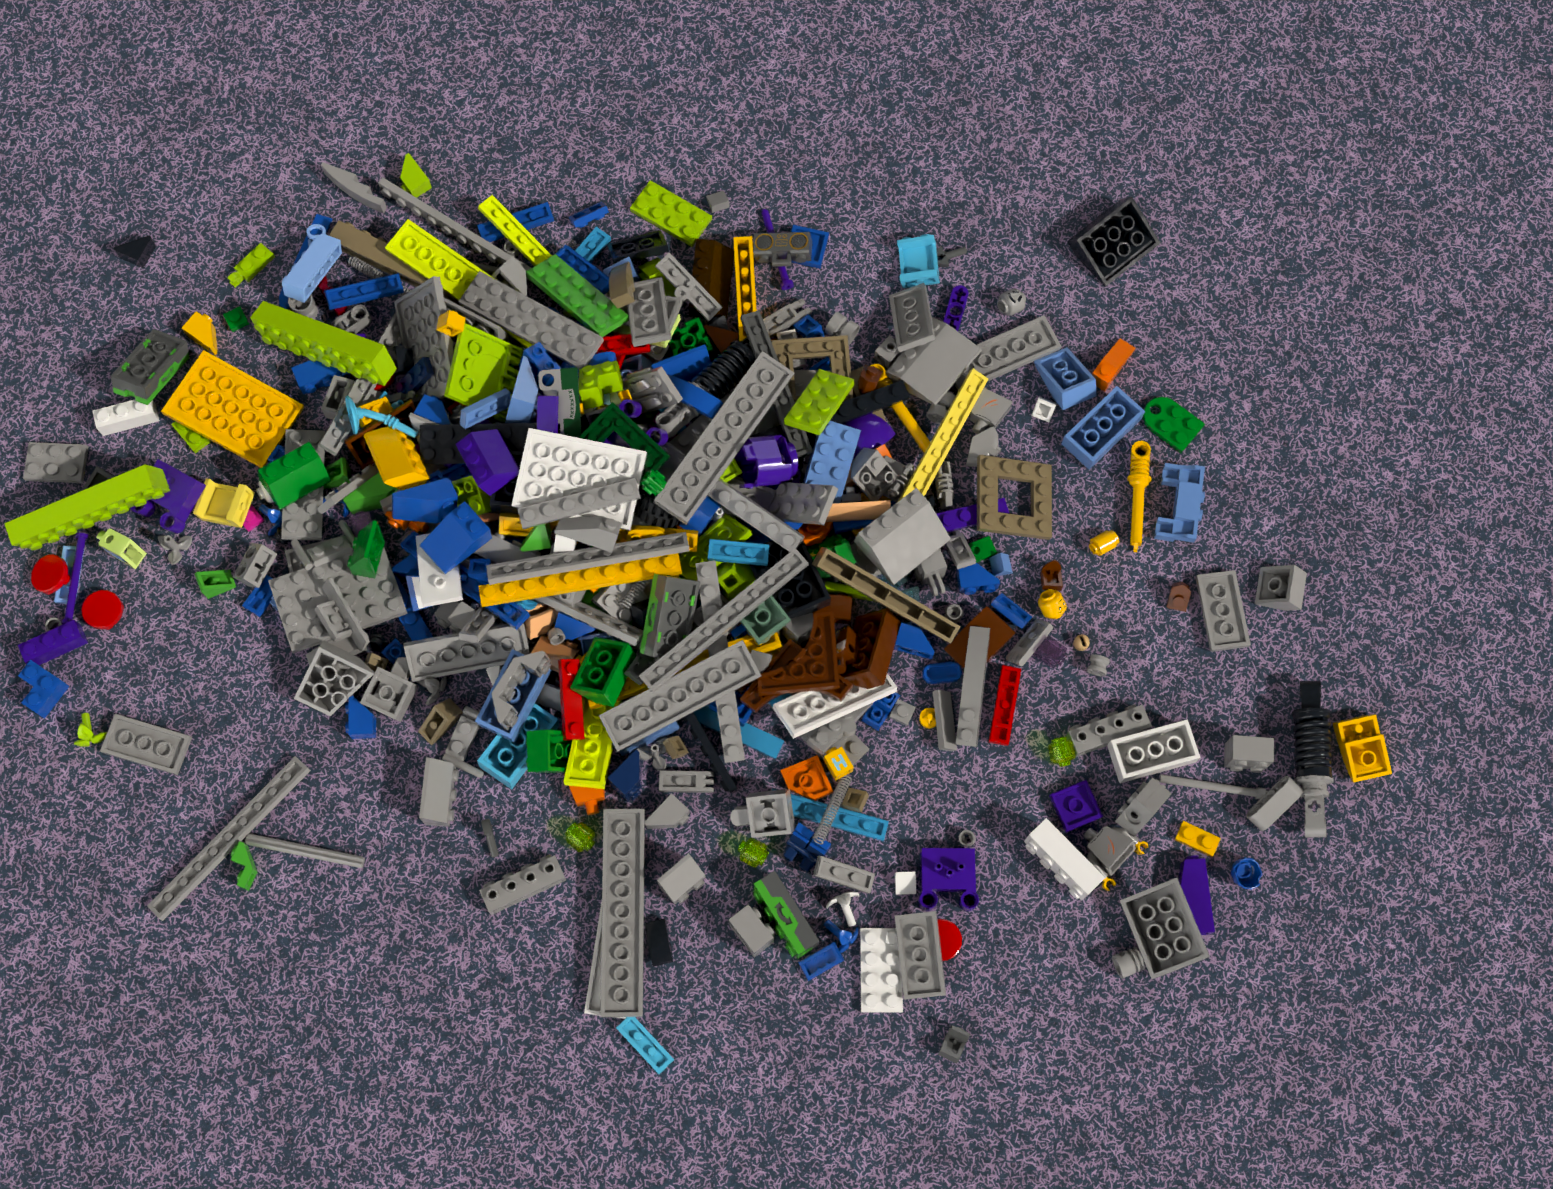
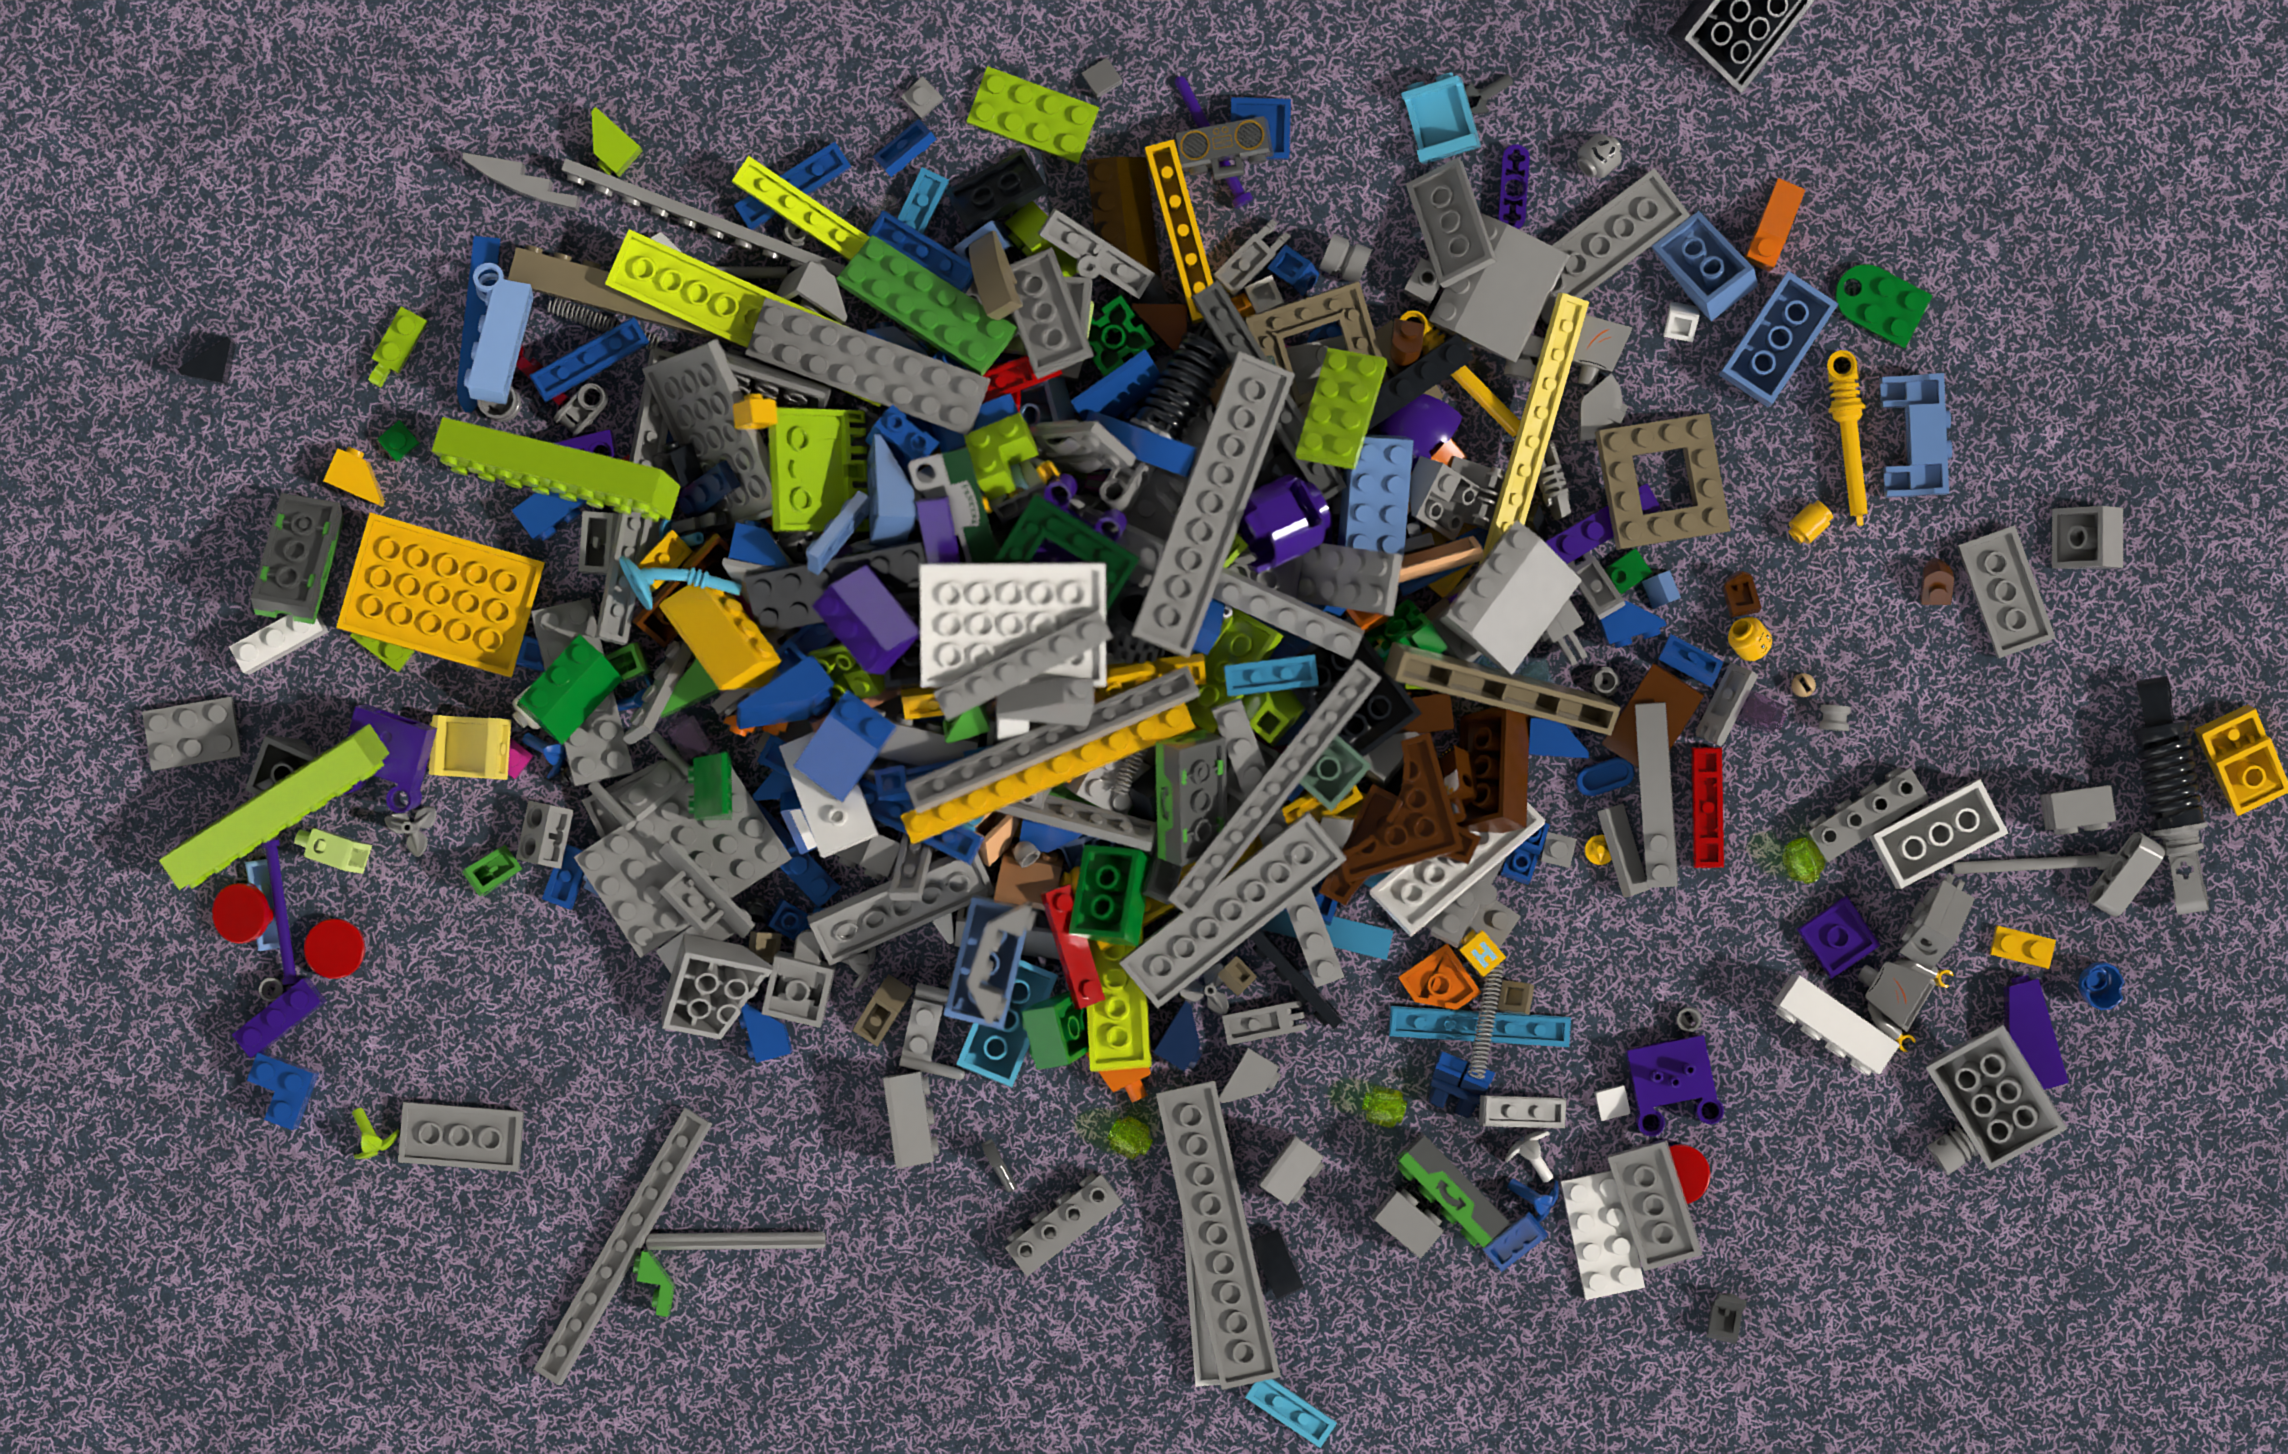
camera: 10 degrees left, 15 degrees up
green gear [640,469,667,496] -> none
light grey brick [730,789,795,838] -> none
none -> light grey plate [901,76,943,119]

